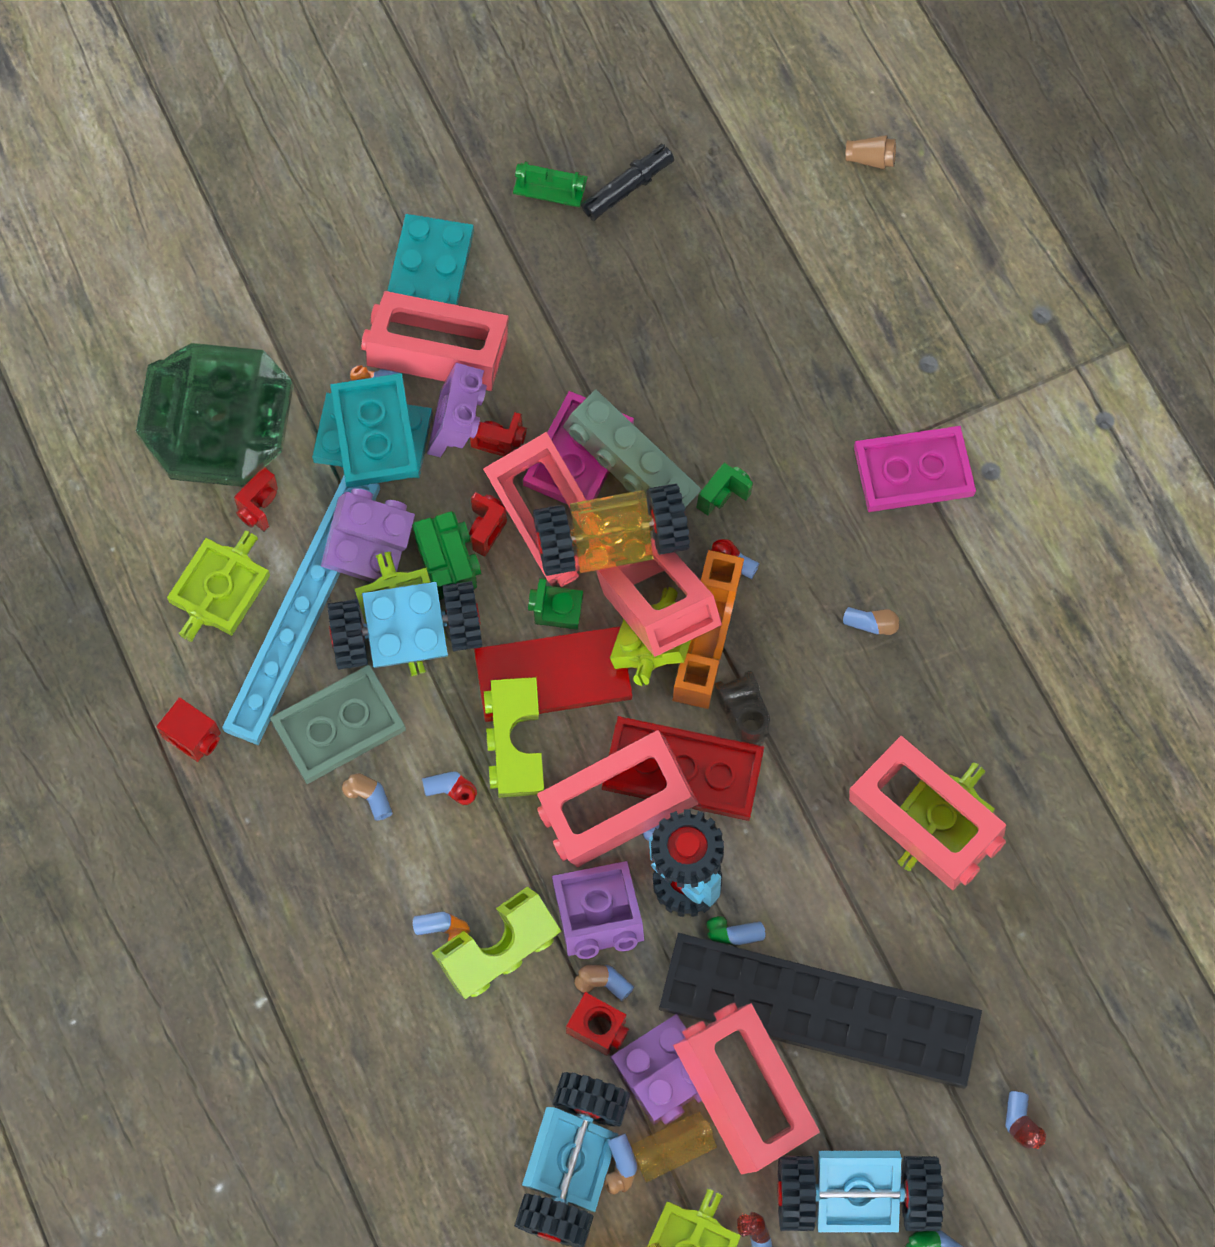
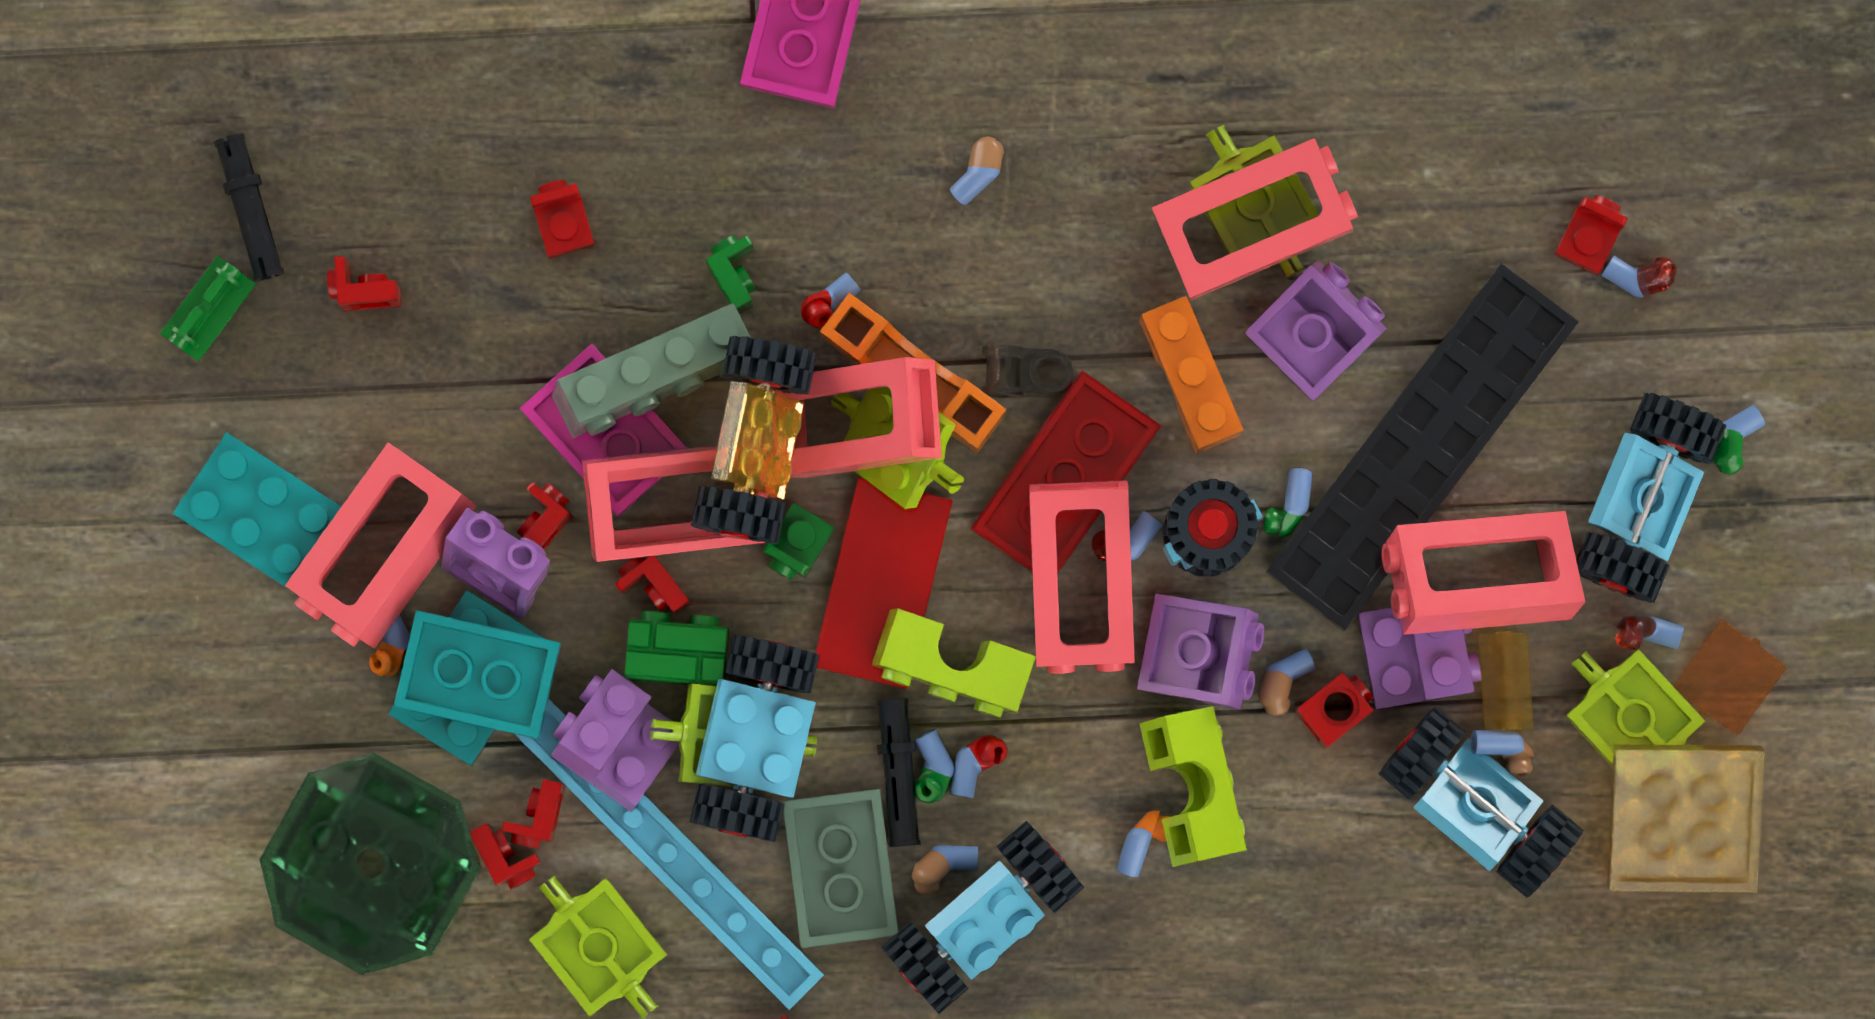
camera: 65 degrees left, 15 degrees up
none -> red bracket [327,256,402,312]
none -> red bracket [501,779,566,849]
none -> red bracket [530,180,595,259]
none -> black pin [877,698,921,847]
none -> plate [881,821,1084,1014]
none -> arm [914,728,954,804]
none -> orange arch [1139,295,1244,455]
none -> medium lavender plate [1244,260,1387,401]
none -> red bracket [1554,195,1628,276]

